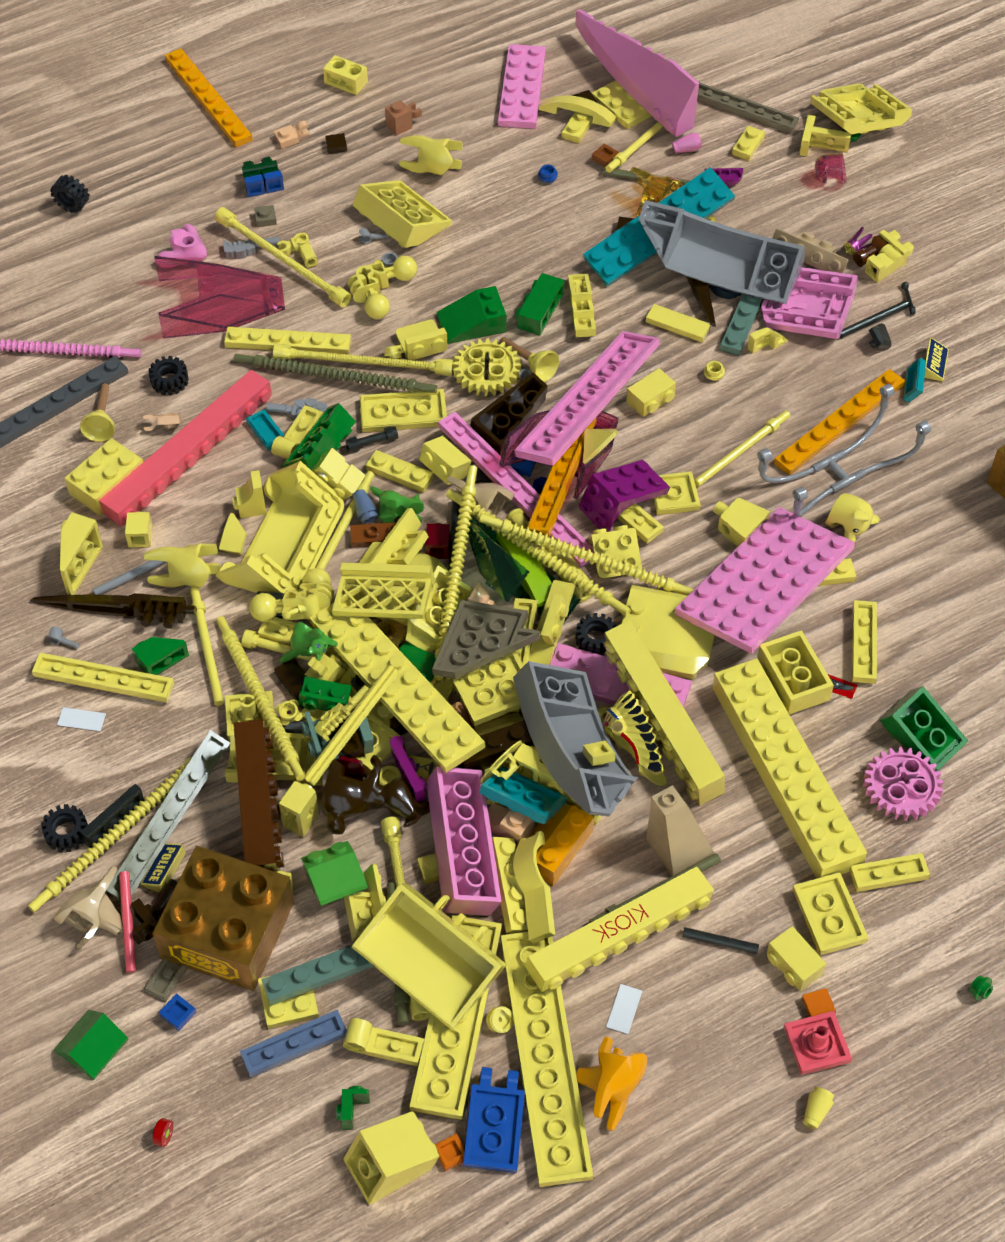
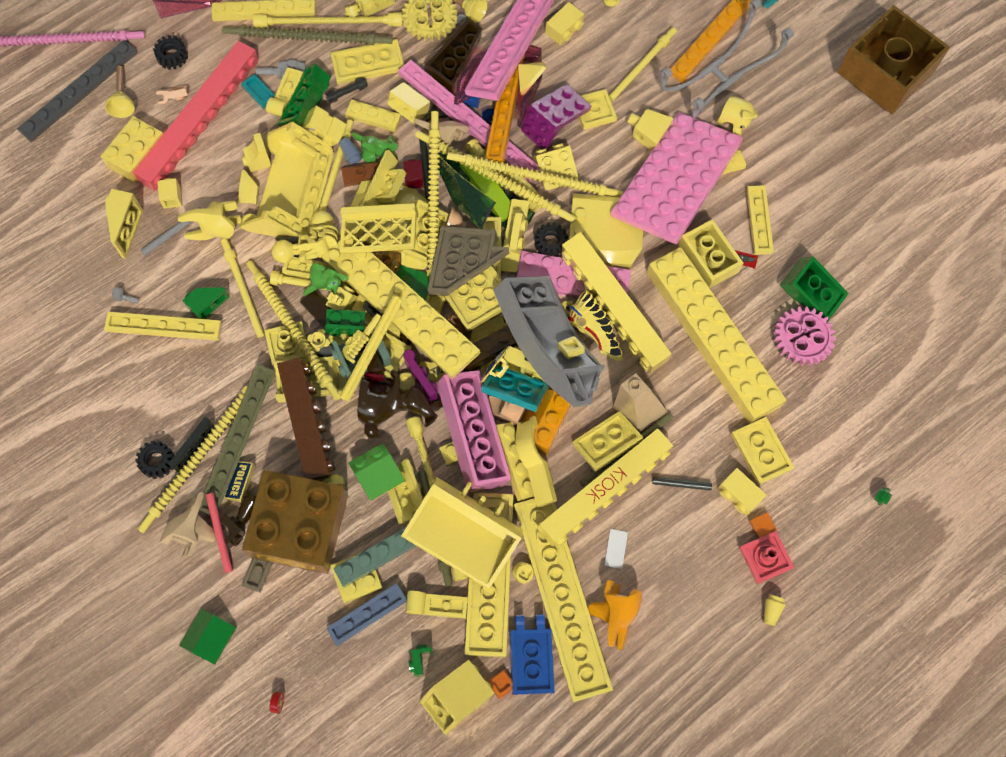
camera: 10 degrees left, 15 degrees up
dark brown piece [30,593,197,629] -> none
white sticker [57,707,106,731] -> none
blue plate [159,993,197,1031] -> none
light yellow brick [279,781,319,838] -> none
light yellow plate [617,504,664,544] -> none
light yellow plate [850,853,930,892] -> none
none -> light yellow plate [572,411,643,472]

